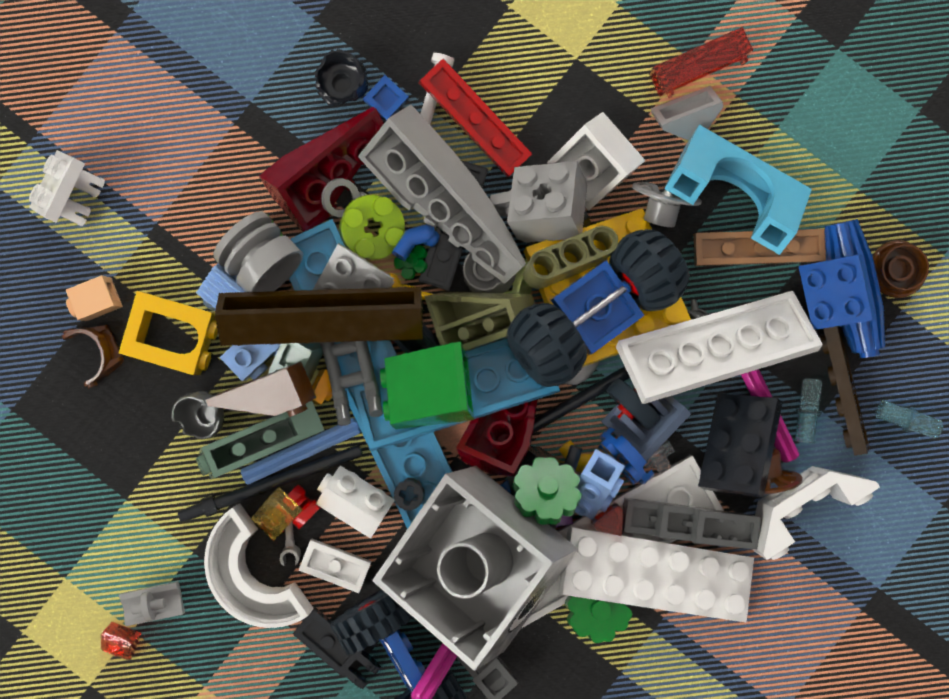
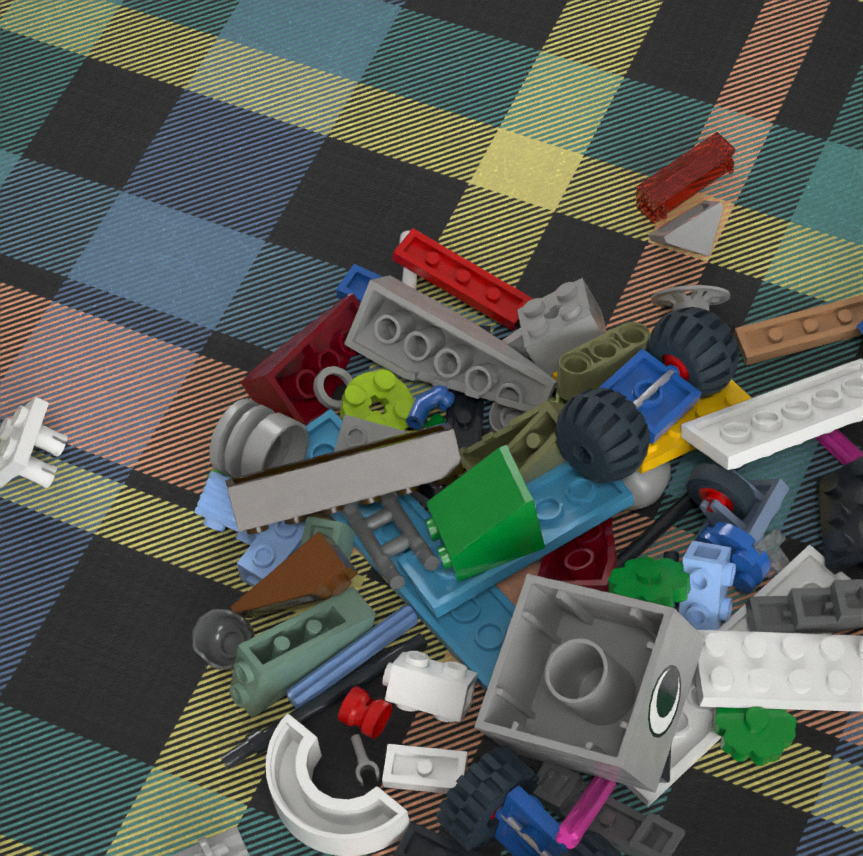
camera: 10 degrees left, 30 degrees down
reddish brown helmet [62,325,124,389] -> none
light nougat brick [66,275,123,321] -> none
yellow panel [119,291,218,375] -> none
clear yellow plate [251,487,303,541] -> none
light orange plate [312,369,332,405] -> none
black hair [315,49,368,107] -> none
black bush [394,478,425,510] -> none
white slope [547,112,646,211] -> none
clear red slope [590,503,623,536] -> none
medium azure arch [664,125,812,255] -> none

